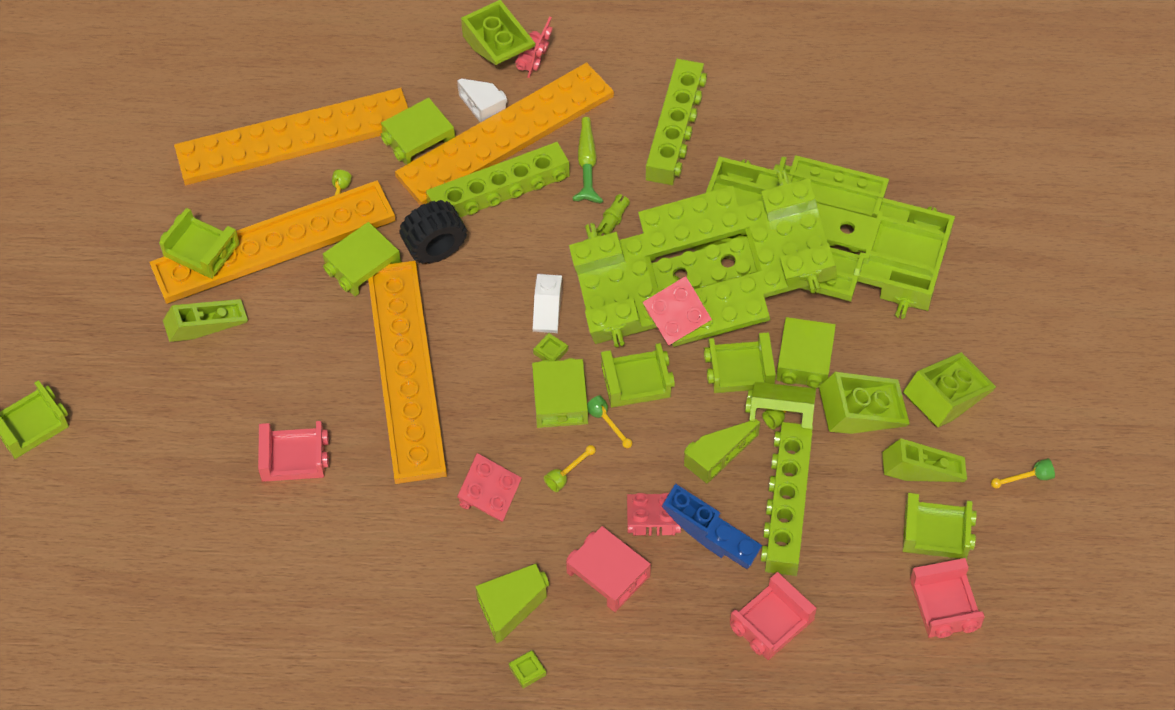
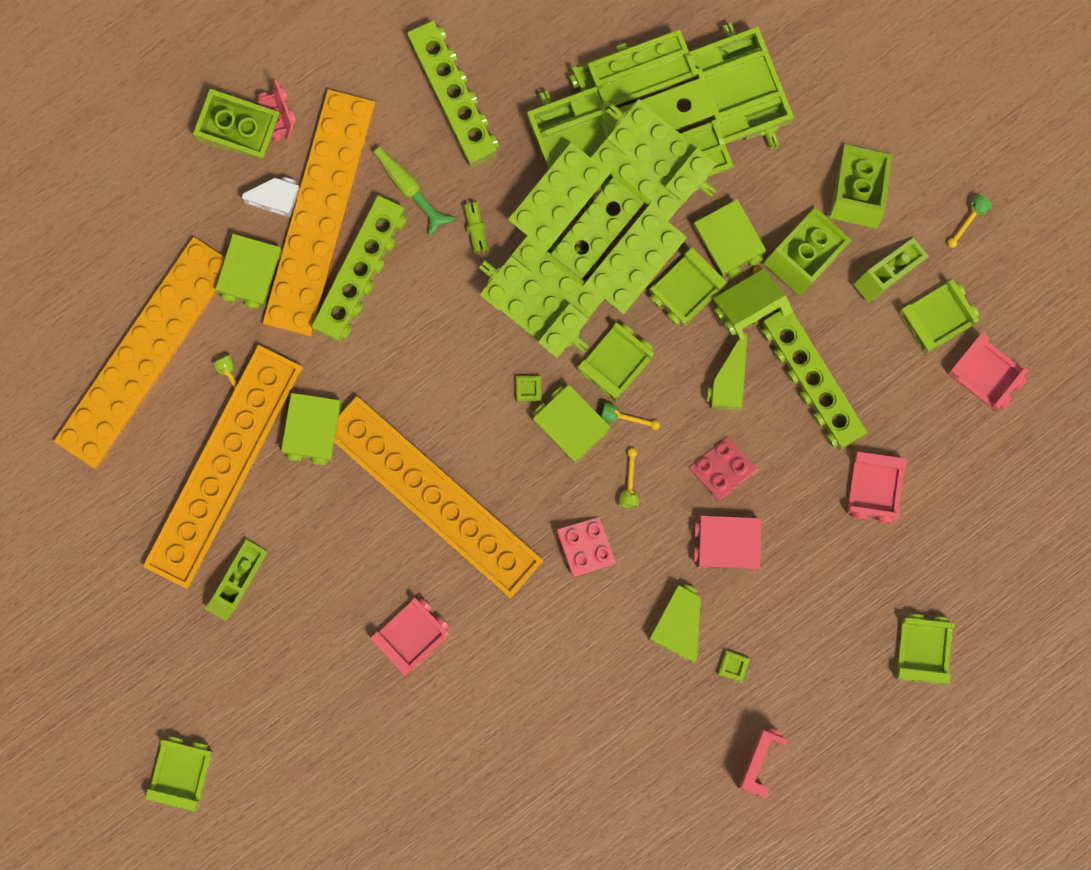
camera: 40 degrees left, 25 degrees up
lime panel [159,208,239,279] -> none
black tyre [399,200,467,264] -> none
white slope [533,274,563,333] -> none
coral hinge [643,276,712,346] -> none
blue slope [662,484,762,569] -> none

